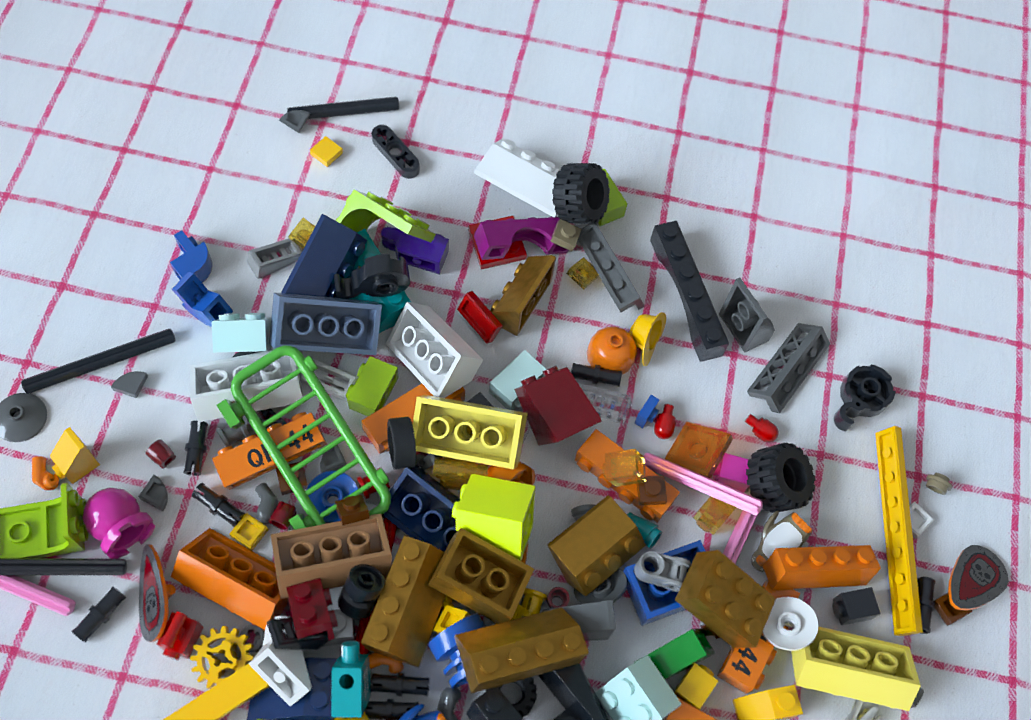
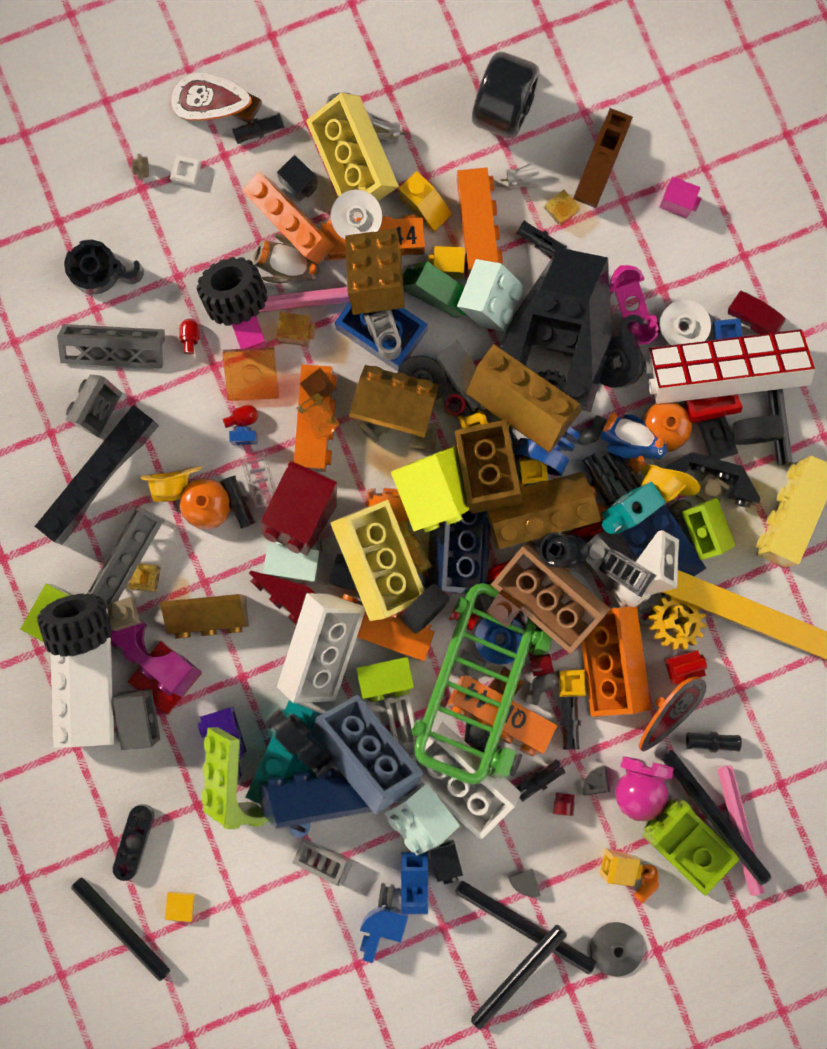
camera: 120 degrees left, 20 degrees up
dark grey tile [279,110,310,133] -> none
dark red bracket [286,578,338,640] -> none
clear yellow plate [288,217,315,249] -> none
red tile [457,291,503,344] -> none
teal cone [627,512,662,549] -> none
bright pink axle [641,453,763,515] -> none
yellow tile [875,426,923,636] -> none
none -> dark grey brick [113,689,161,750]
none -> dark red slope [249,570,316,626]
none -> dark grey bush [378,883,394,909]
none -> dark tan plate [409,423,438,450]
none -> black brick [429,840,463,884]
none -> black axle [471,924,567,1030]

